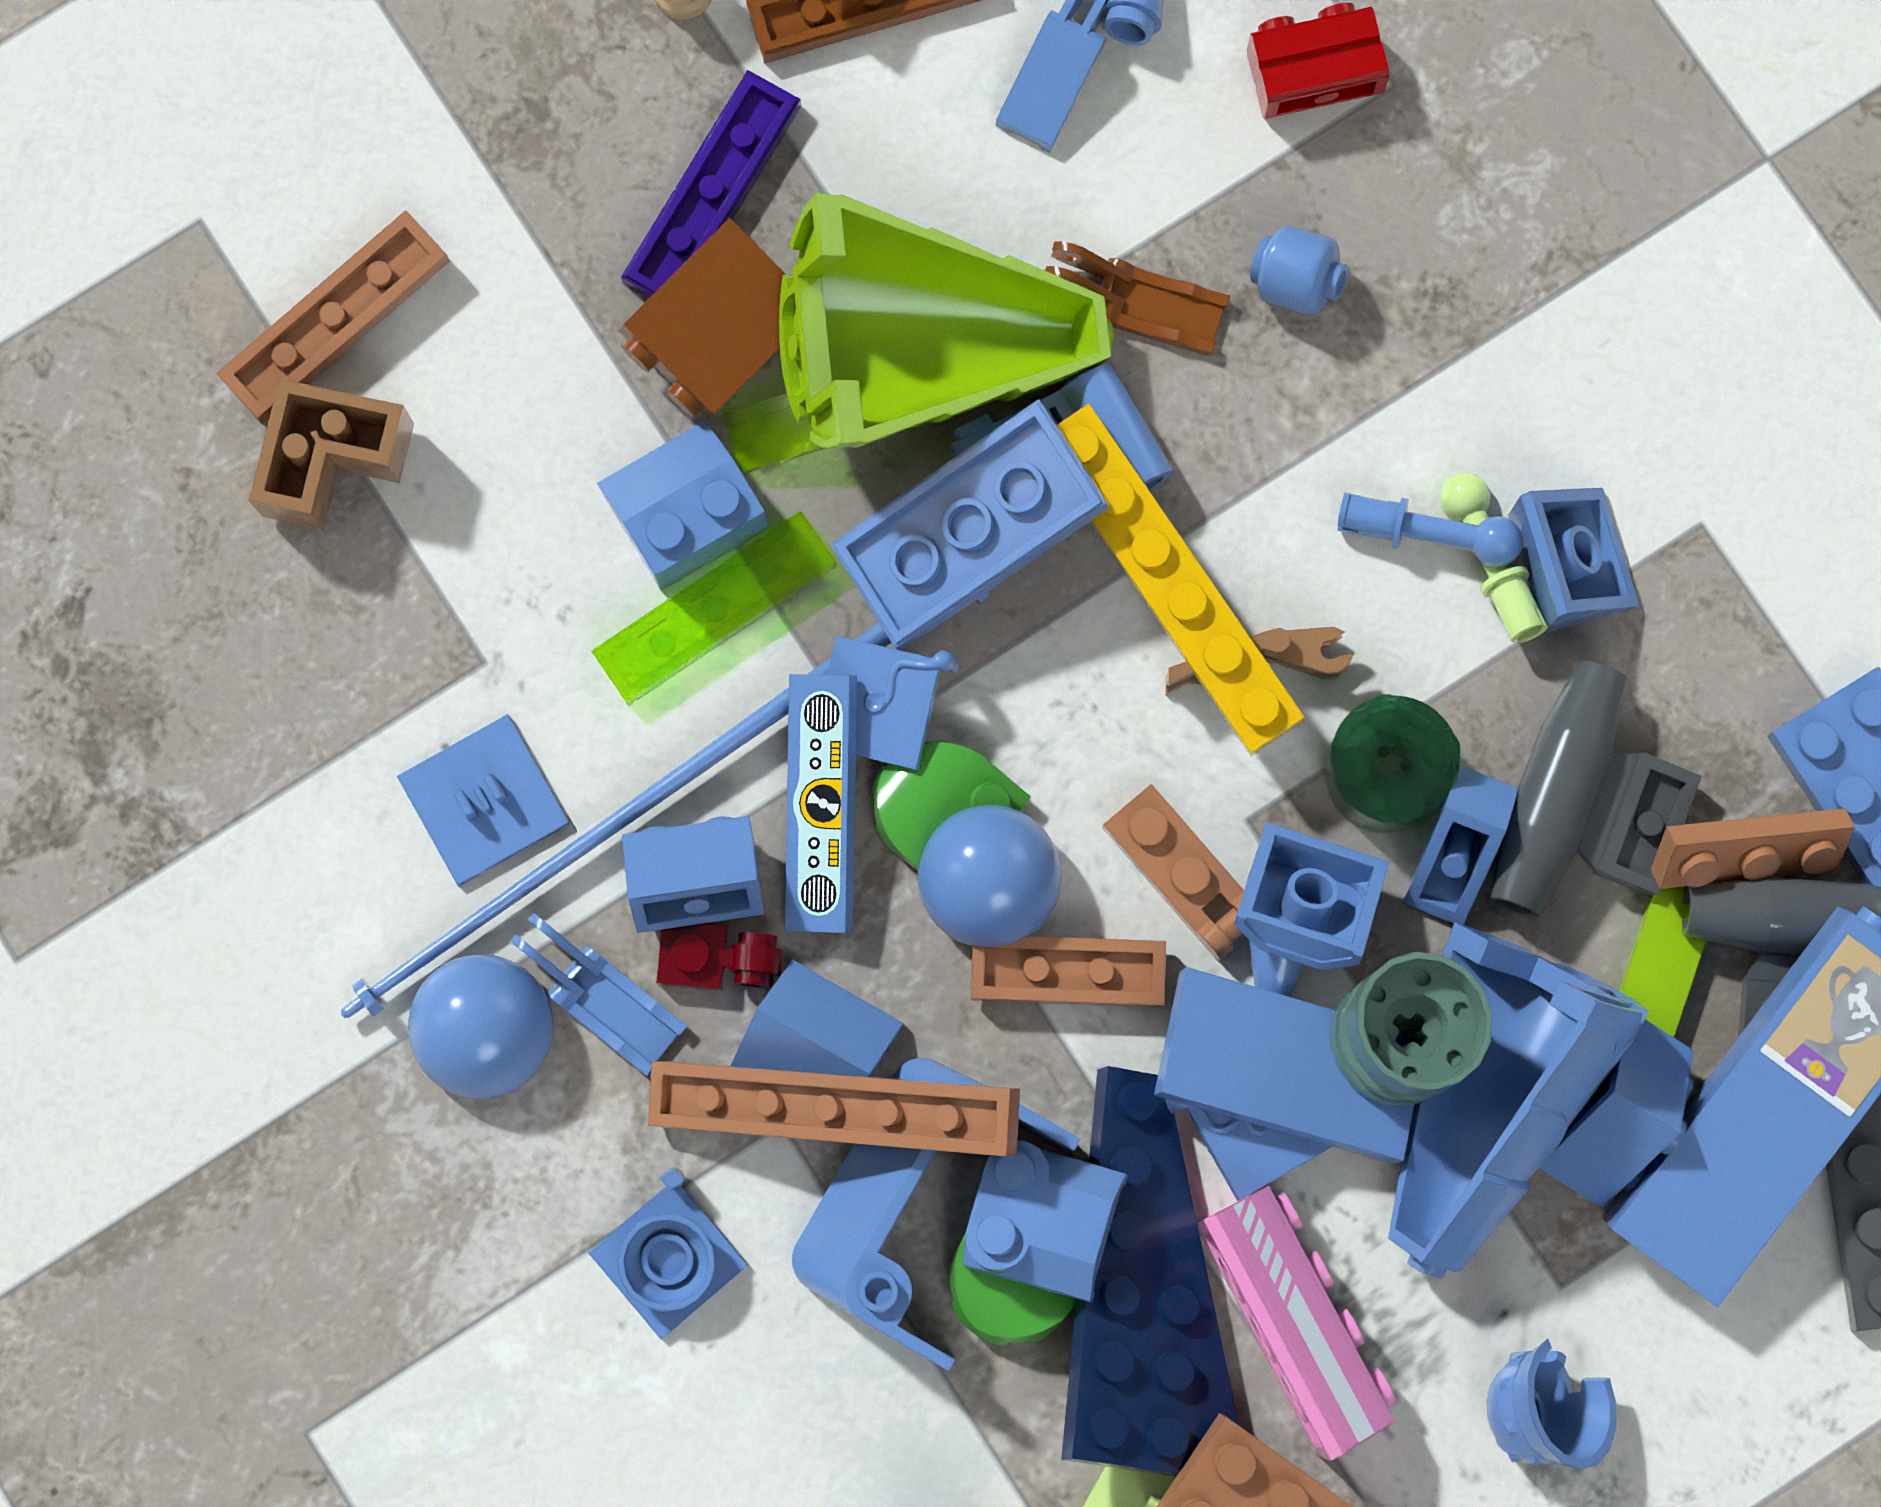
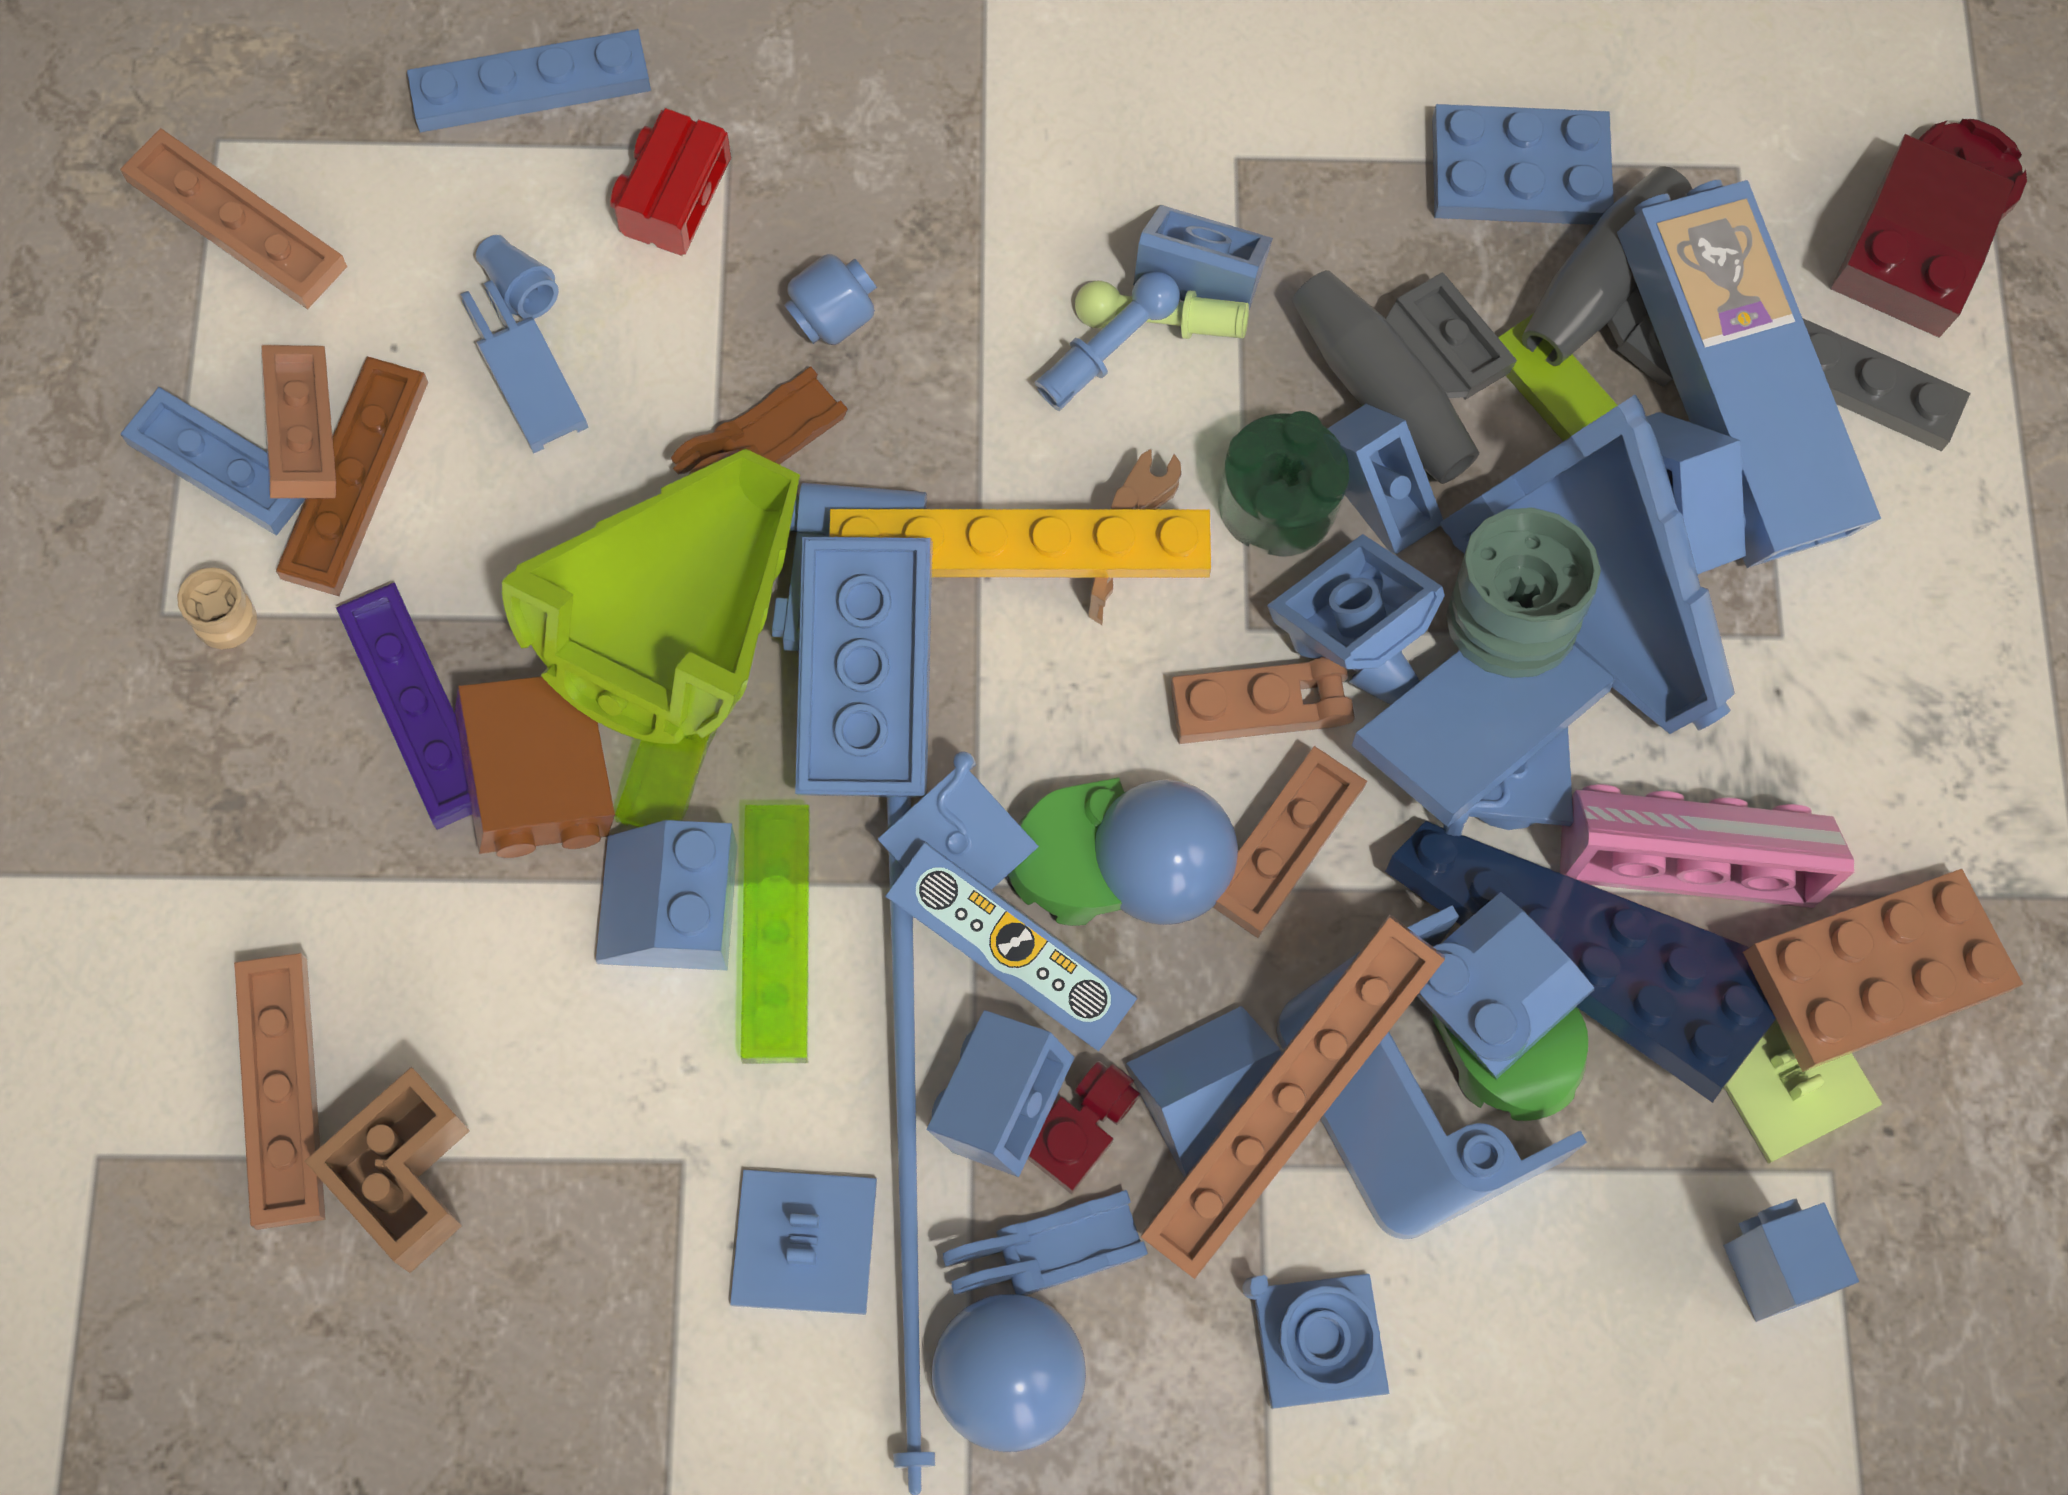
camera: 65 degrees left, 10 degrees down
medium blue helmet [1486,1338,1616,1469] -> none
nougat plate [1651,808,1855,889] -> none

